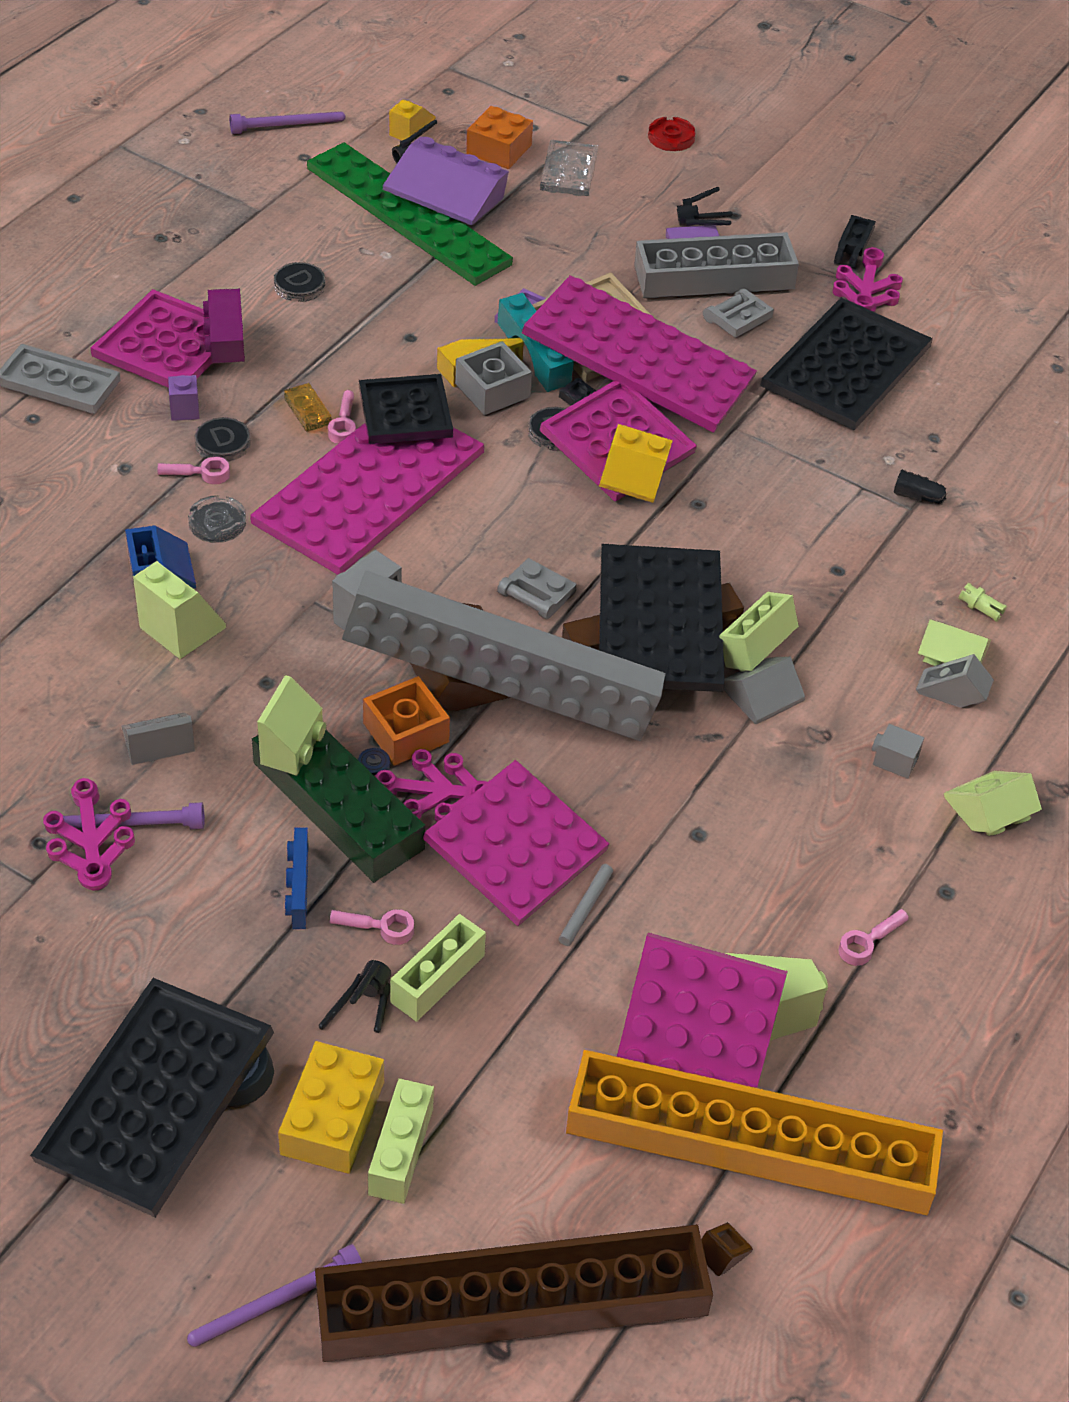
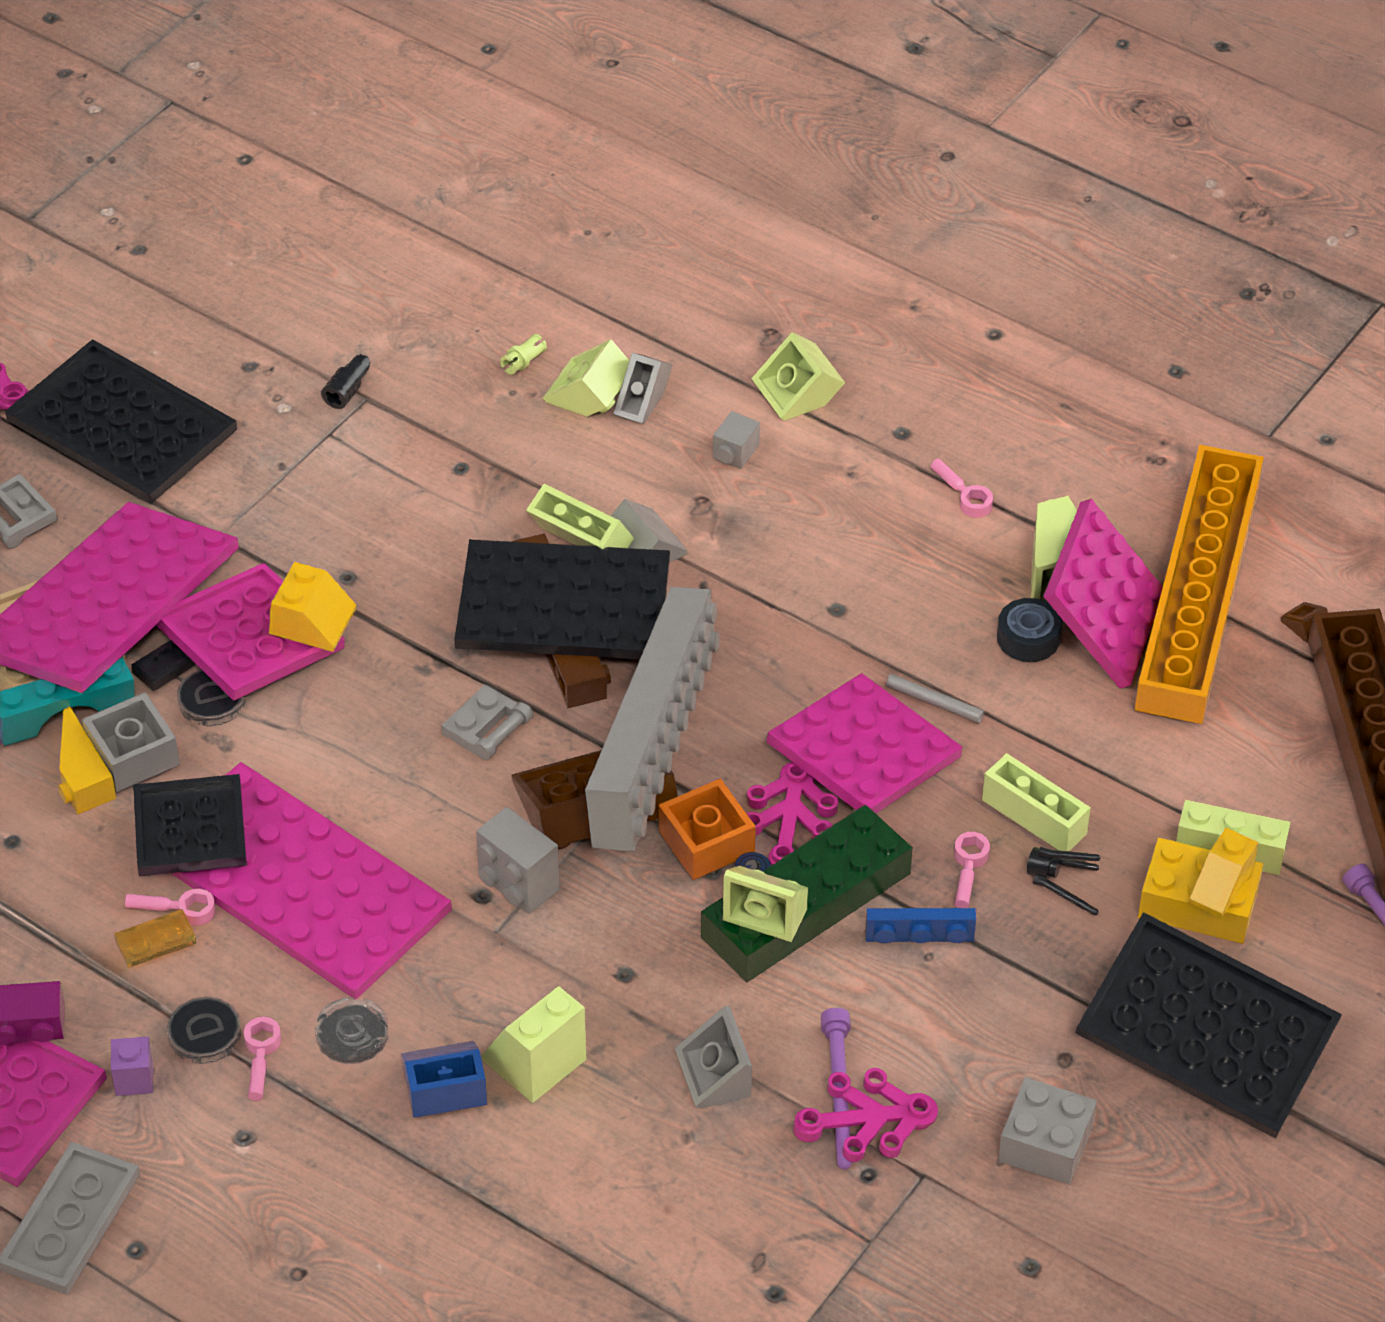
camera: 85 degrees left, 0 degrees up
none -> light grey brick [998,1077,1097,1184]
none -> yellow slope [1189,828,1259,918]

